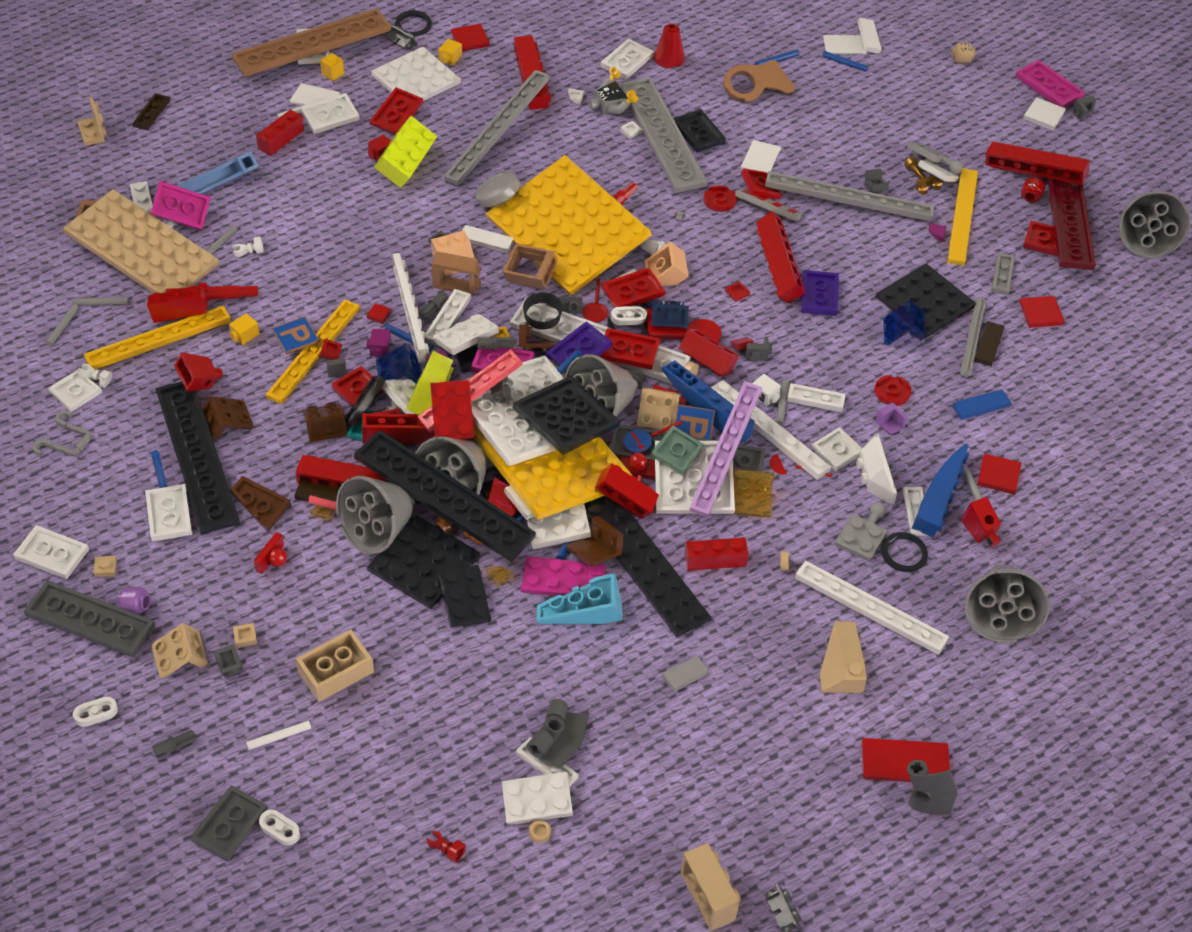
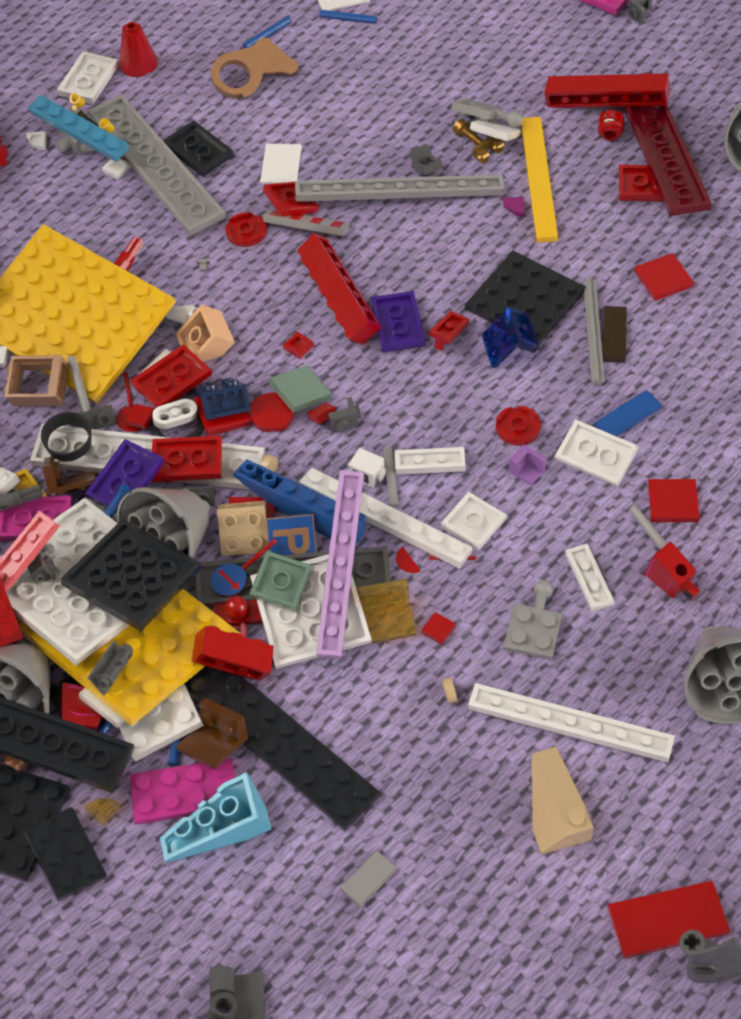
camera: 10 degrees left, 5 degrees up
red brick [679,329,740,376] -> none
red brick [685,537,749,571] -> none
white wedge [857,434,897,504] -> none
black piece [881,532,928,572] -> none
blue slope [911,443,969,538] -> none
light grey tile [991,253,1015,295] -> none
white tile [1023,97,1066,130] -> none
none -> dark azure plate [28,95,130,162]
none -> light grey bar [67,356,91,412]
none -> dark grey hinge [87,641,133,695]
none -> red tile [125,404,155,430]
none -> sand green tile [269,365,331,413]
none -> red tile [421,612,456,645]
none -> red plate [429,311,470,351]
none -> white tile [554,419,638,487]

